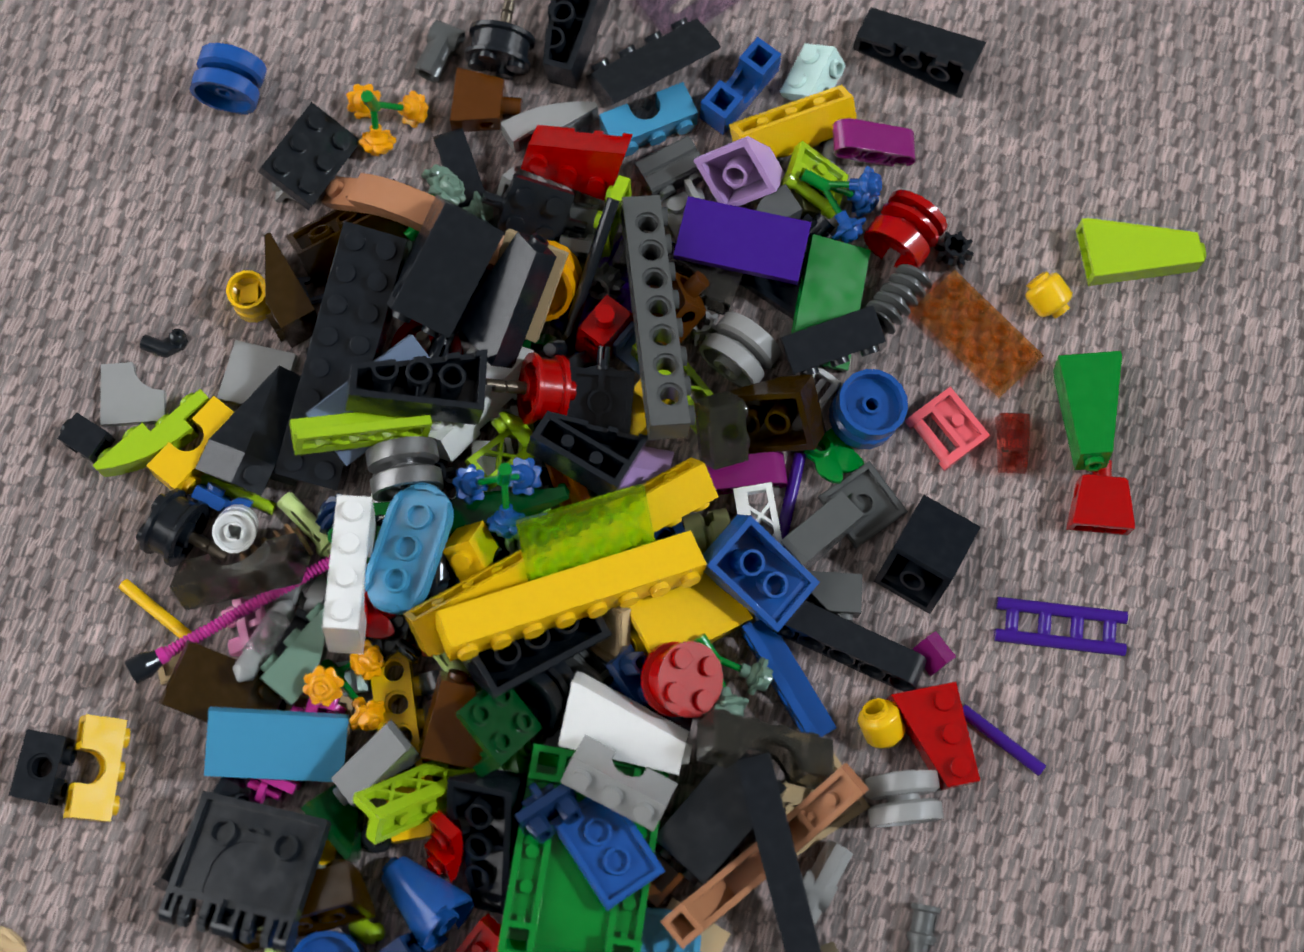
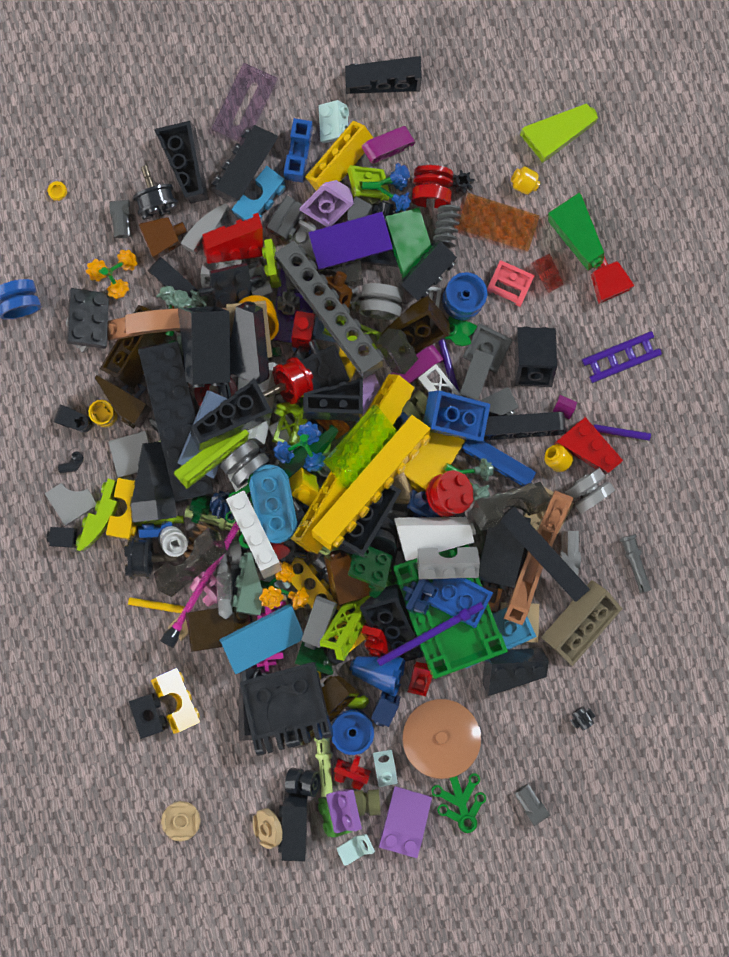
camera: 30 degrees left, 10 degrees up
black bar [543,197,620,356] -> none
none -> black piece [53,404,93,432]
none -> dark green plate [189,495,212,524]
none -> dark purple bar [377,602,484,666]

